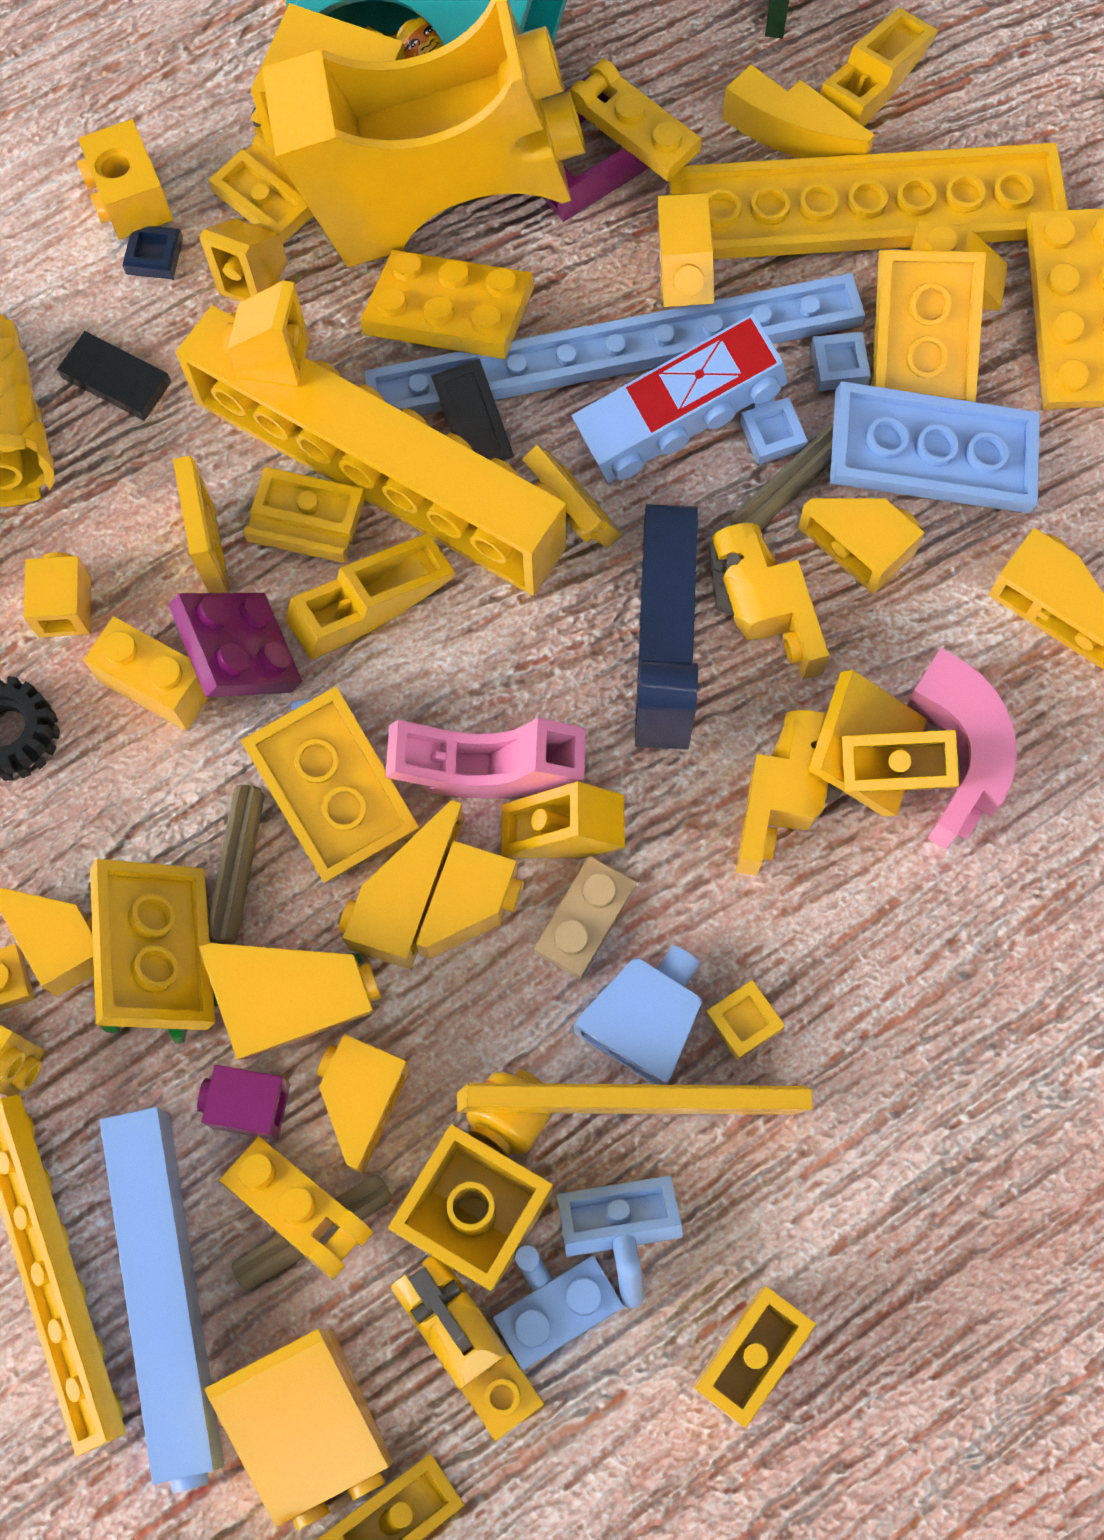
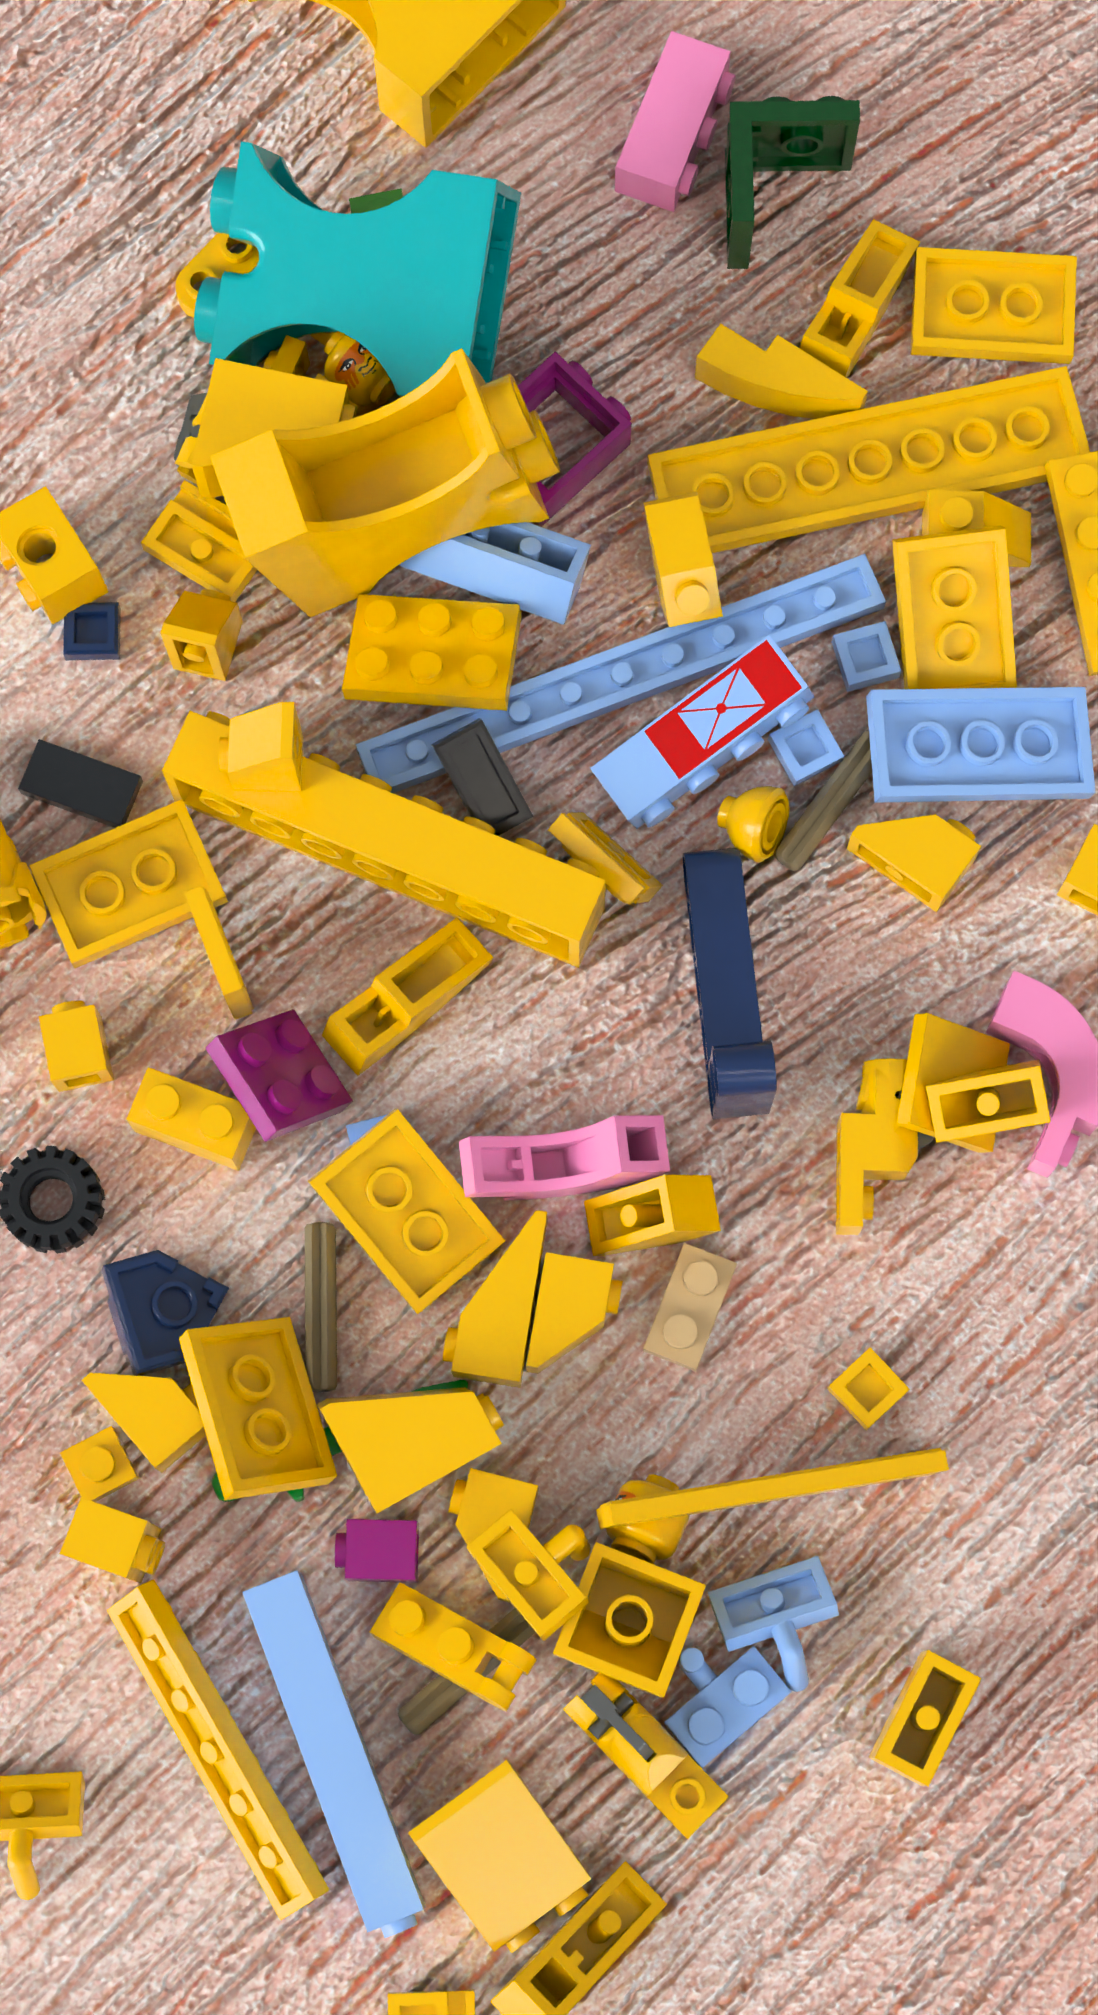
camera: 10 degrees left, 5 degrees up
yellow plate [243,467,366,564] -> none
yellow plate [567,59,702,182] -> none
light blue torso [574,945,703,1085] -> none
yellow plate [709,523,830,680] -> none
none -> yellow plate [29,799,228,969]
none -> dark blue plate [101,1250,229,1376]
none -> light blue brick [398,522,591,625]
none -> yellow plate [466,1509,591,1641]
none -> yellow brick [717,786,789,863]
none -> yellow plate [910,247,1077,364]

